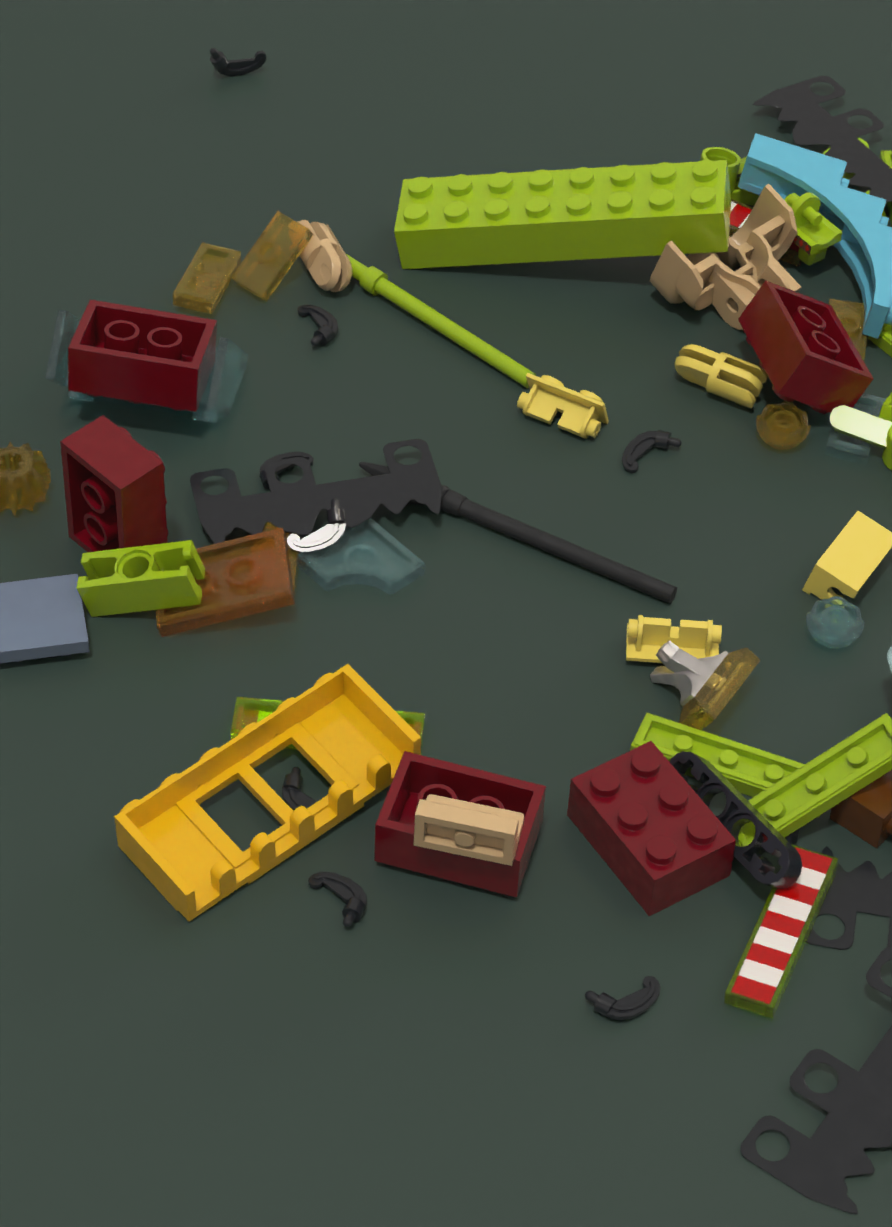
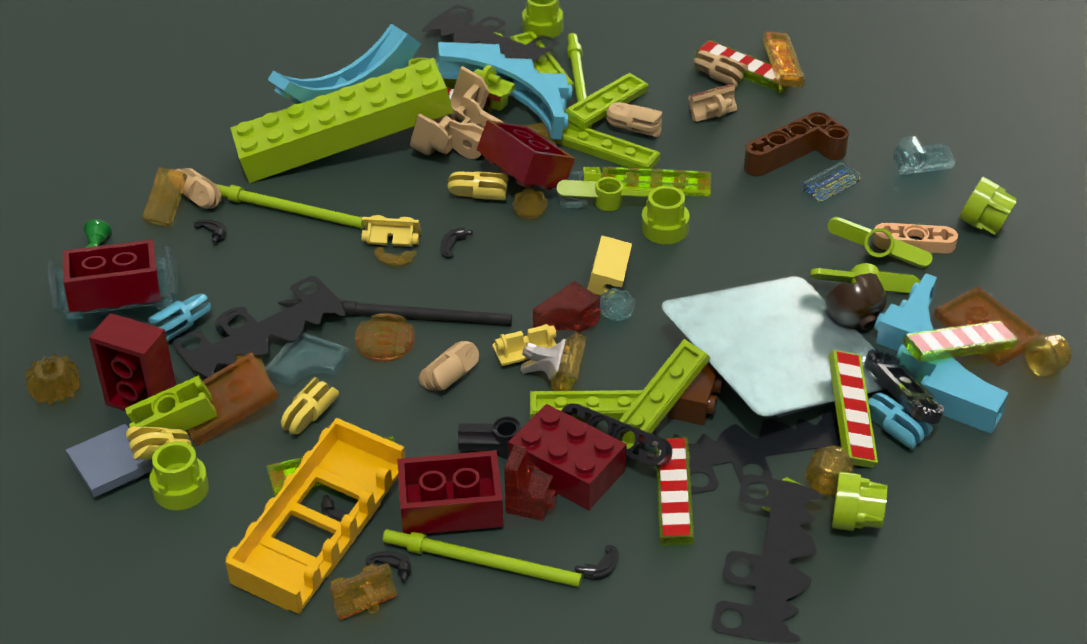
camera: 20 degrees left, 5 degrees down
clear yellow plate [173,243,241,314] -> none
black piece [210,48,267,76] -> none
piece [287,498,346,553] -> none
tan panel [414,794,524,866] -> none
none -> green piece [84,219,112,248]
none -> light yellow arm [126,426,192,459]
none -> medium azure arm [148,293,211,342]
none -> lime piece [150,441,209,510]
none -> medium azure arch [267,24,421,104]
none -> light yellow arm [281,377,339,435]
none -> clear yellow hips [329,563,398,620]
none -> clear yellow tile [355,313,415,362]
none -> clear yellow piece [374,247,417,265]
none -> lime bar [383,529,582,587]
none -> tan arm [419,341,479,391]
none -> black piece [458,416,521,459]
none -> clear red arch [504,444,558,522]
none -> clear red arch [533,281,600,334]

